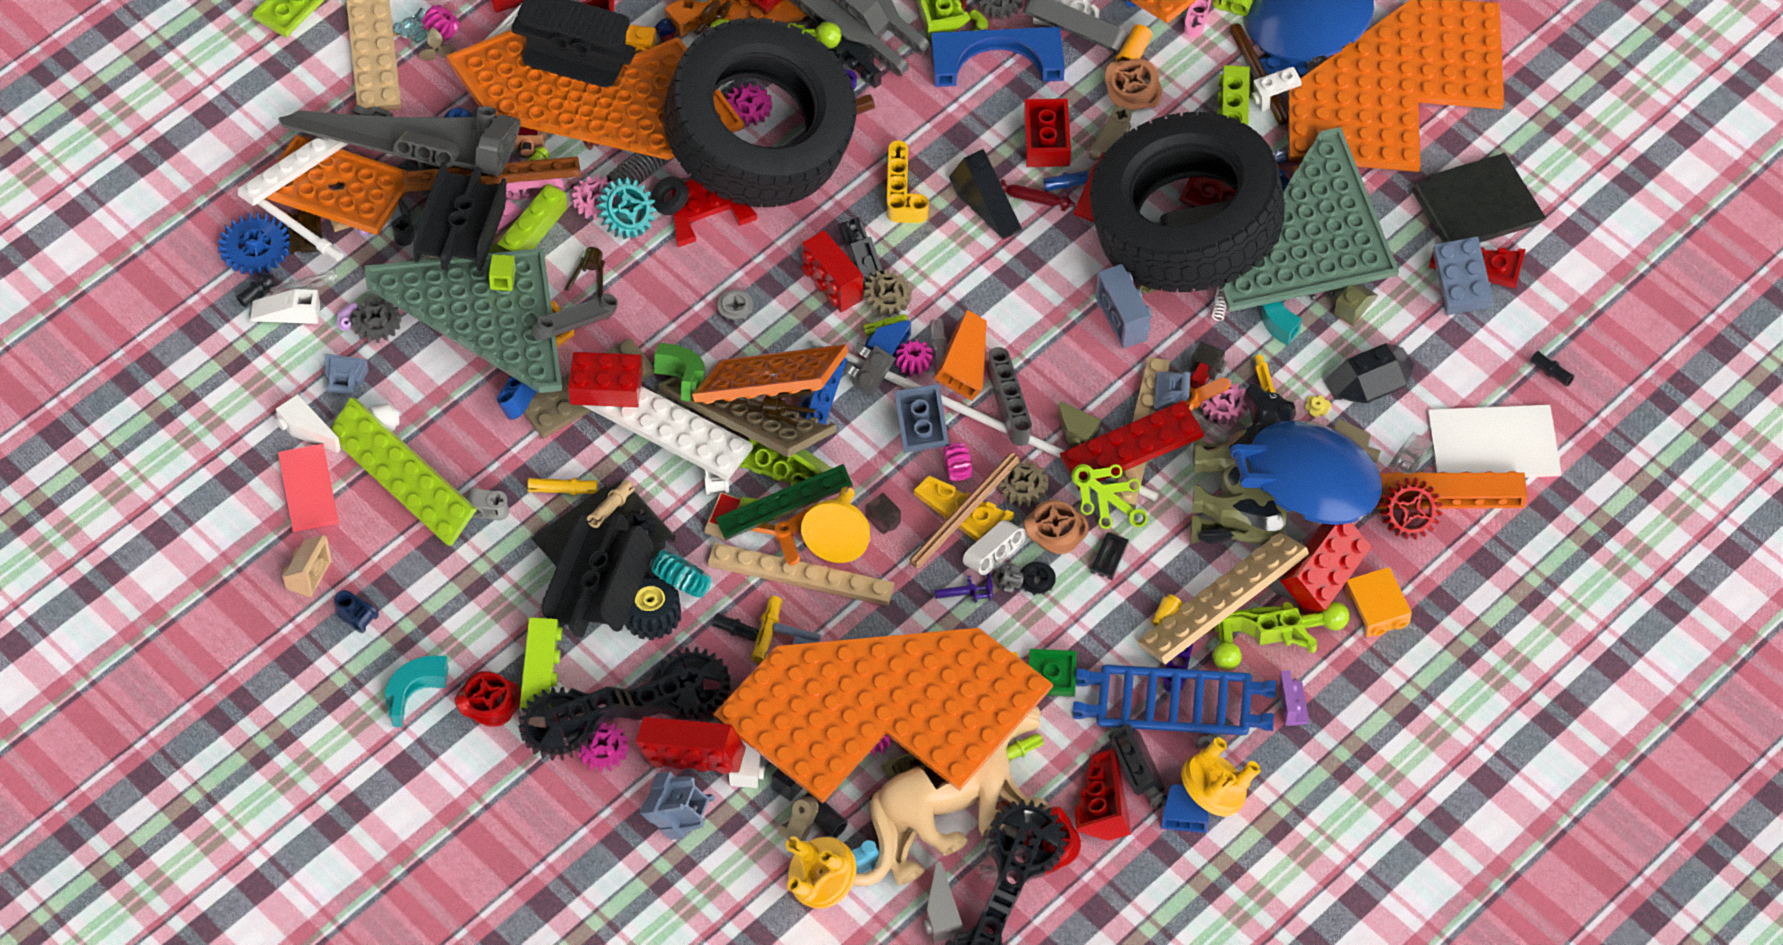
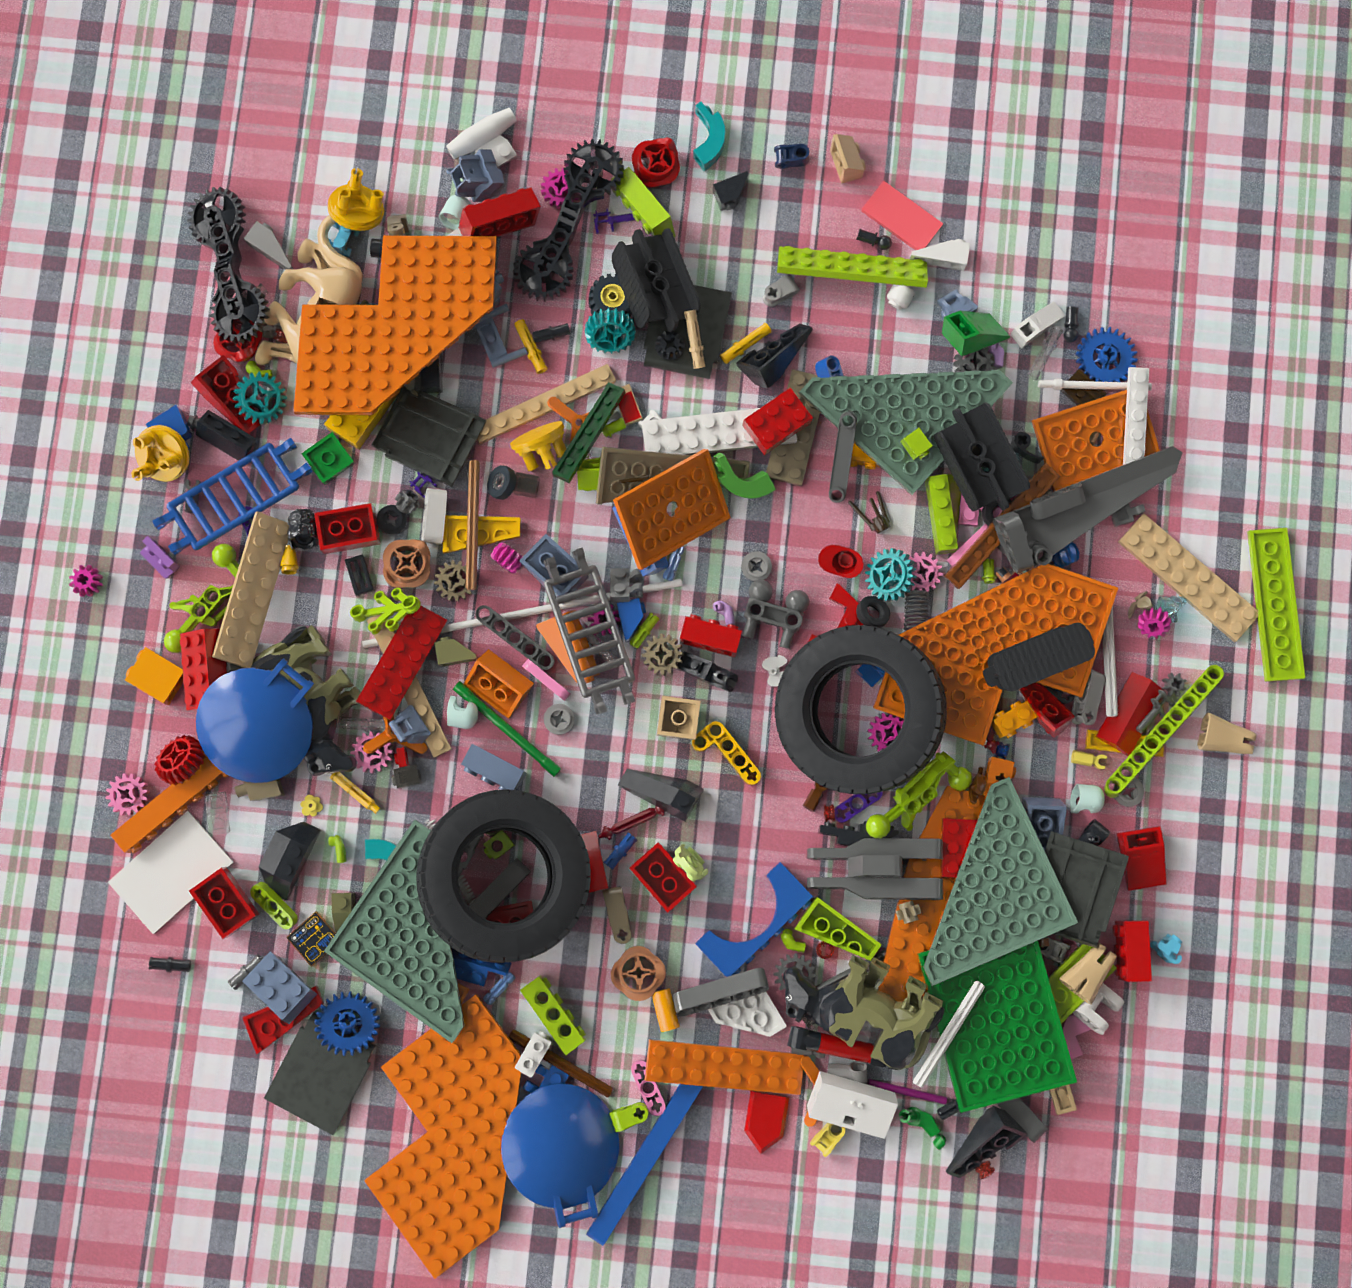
camera: 140 degrees right, 25 degrees up
none -> dark pink gear [69,565,103,597]
none -> bright pink gear [105,773,150,816]
none -> red brick [189,867,260,939]
none -> dark grey pin [228,954,263,990]
none -> teal gear [233,372,287,425]
none -> lime arm [246,360,273,379]
none -> lime beam [250,882,298,929]
none -> black tile [286,911,336,967]
none -> black hair [287,509,319,550]
none -> red brick [314,503,381,554]
none -> blue gear [314,991,380,1056]
none -> lime arm [328,835,347,863]
none -> pearl dark grey piece [372,386,486,487]
none -> light aqua helmet [439,195,471,230]
none -> white plate [446,108,517,168]
none -> light aqua helmet [447,696,478,729]
none -> green piece [453,681,562,777]
none -> orange slope [464,649,534,719]
none -> black bush [487,465,517,500]
none -> bright pink beam [522,659,571,701]
none -> flat silver bar [544,547,635,715]
none -> light grey gear [544,704,575,735]
none -> dark purple piece [593,209,635,234]
none -> tan slope [656,696,701,740]
none -> yellowish green plate [673,844,708,882]
none -> black slope [712,171,749,211]
none -> lavender arm [713,601,735,626]
none -> black wedge [736,324,813,389]
none -> dark grey piece [742,579,810,649]
none -> white piece [762,655,788,687]
none -> red piece [818,545,864,578]
none -> clear red bush [823,804,835,822]
none -> black pin [856,229,892,250]
none -> green slope [942,311,1010,356]

